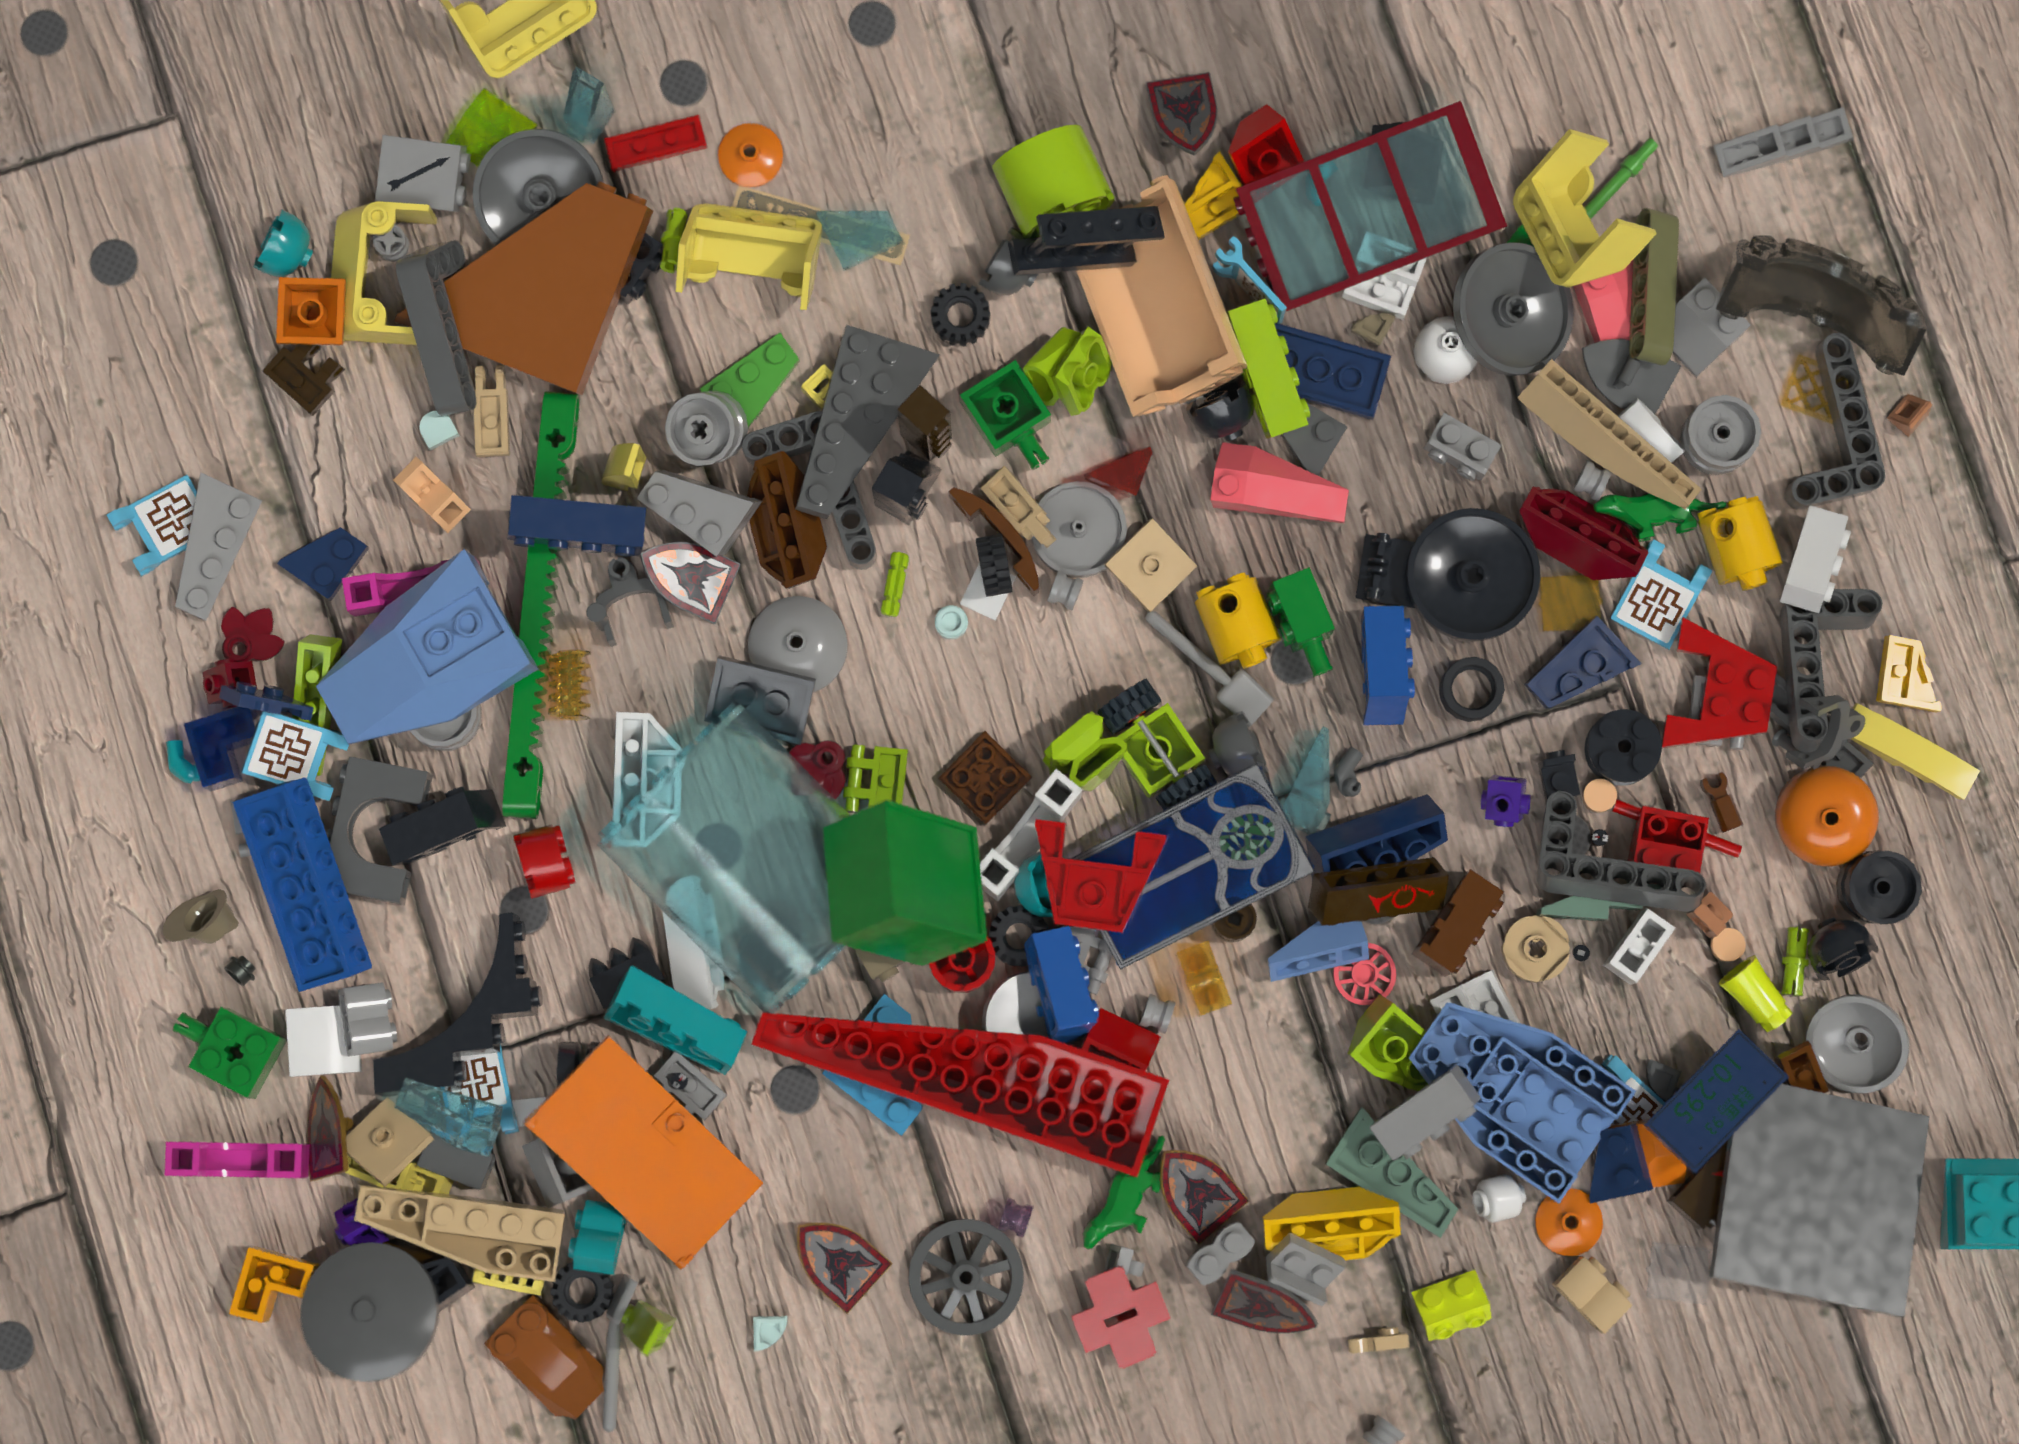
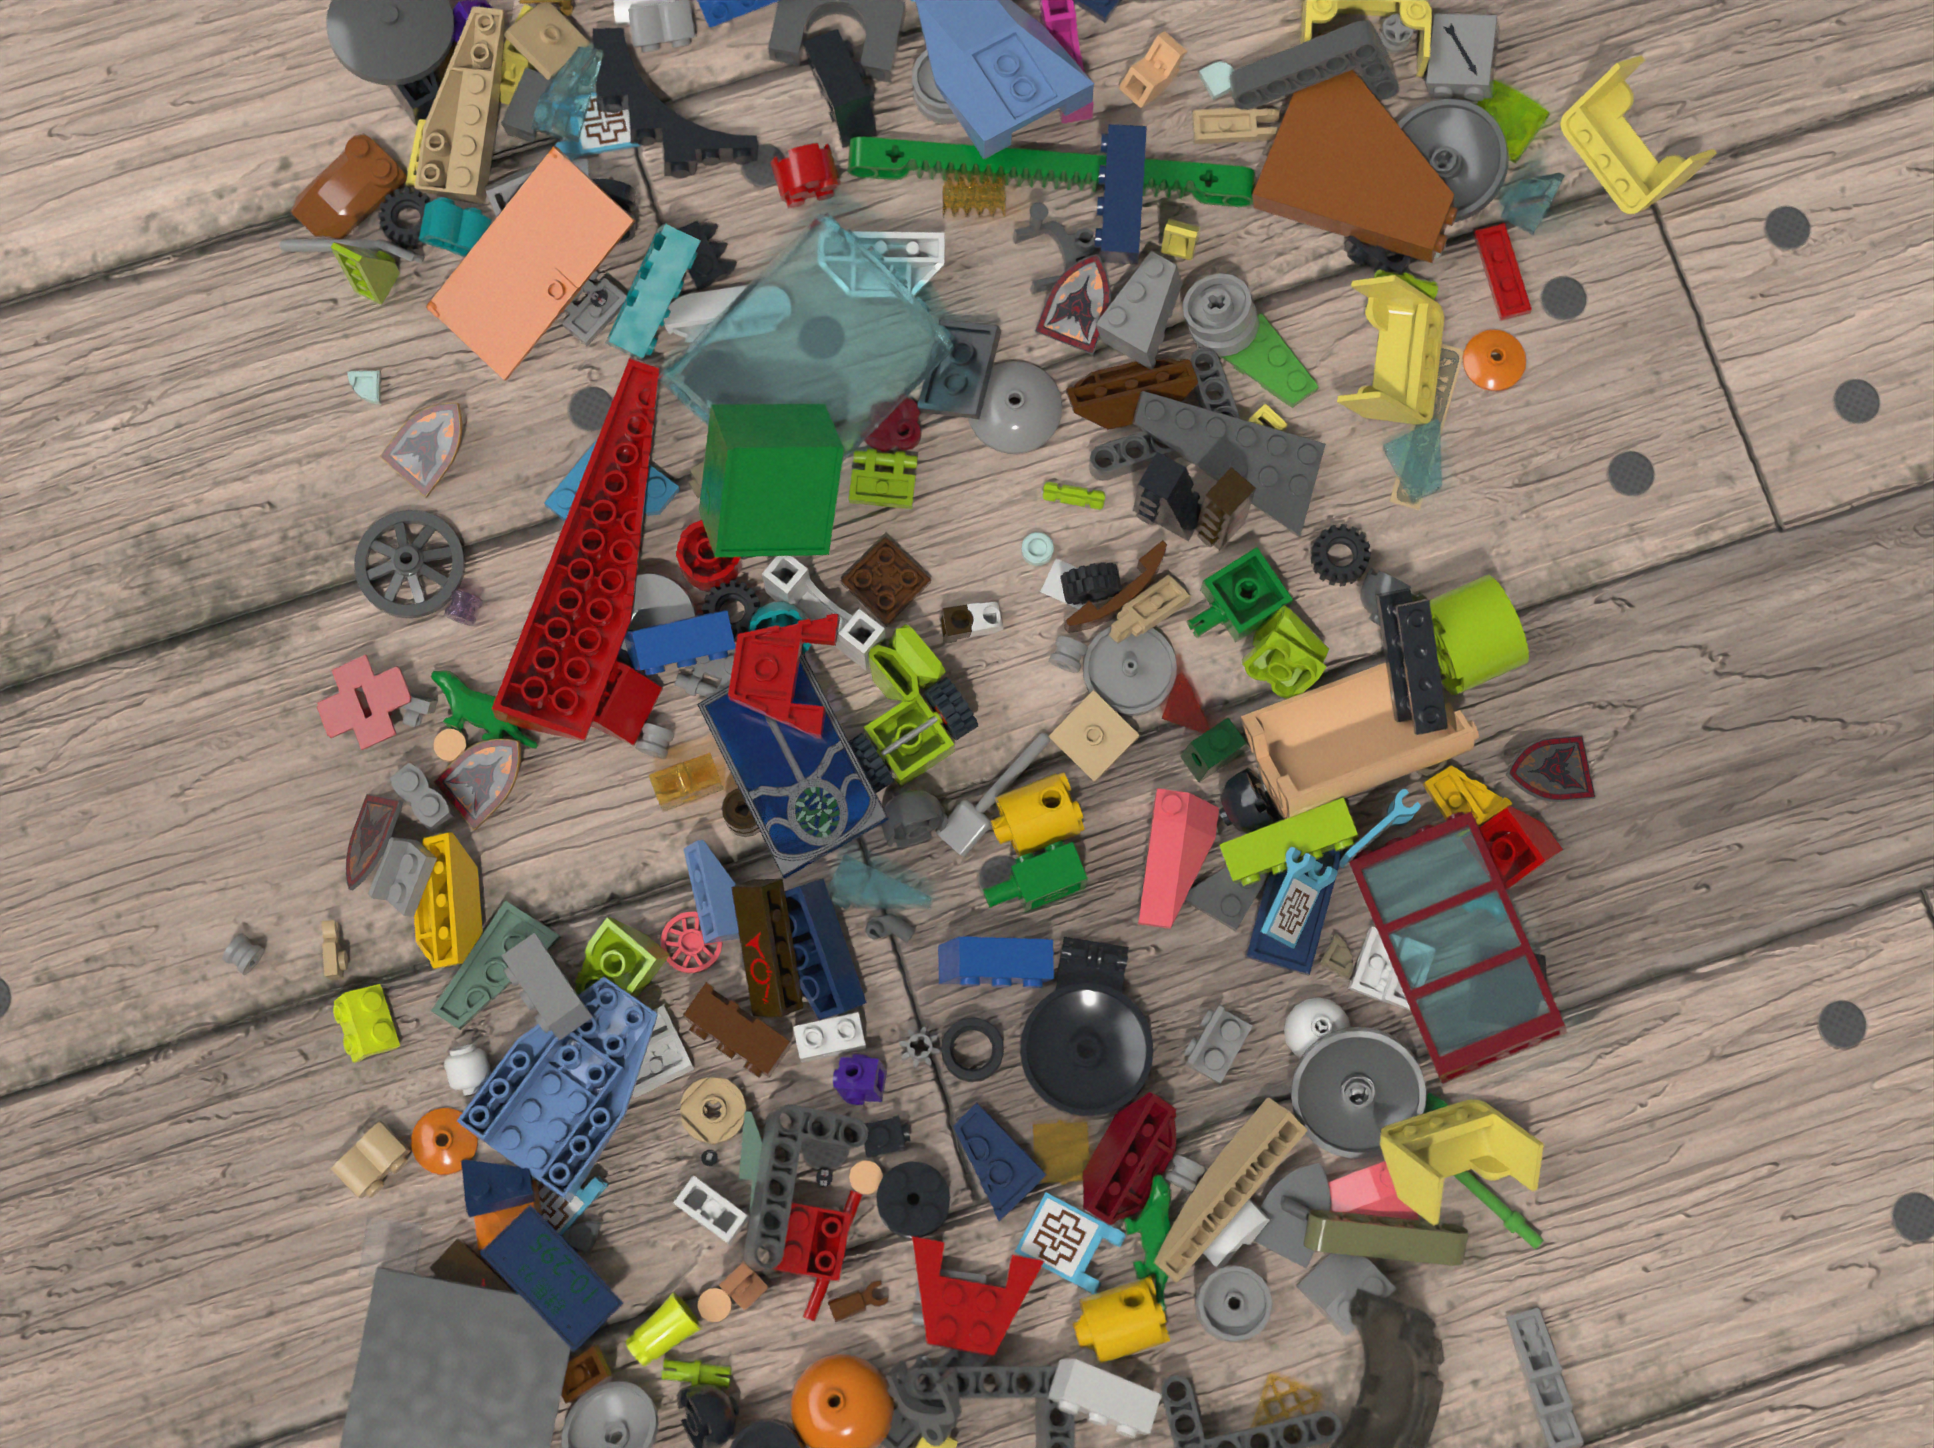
camera: 90 degrees right, 5 degrees down
none -> light nougat tile [434,729,468,763]
none -> white brick [793,1012,866,1063]
none -> light grey gear [899,1027,940,1069]
none -> leg [939,602,1004,644]
none -> dark green torso [1180,718,1250,783]
none -> flag [1261,847,1337,949]

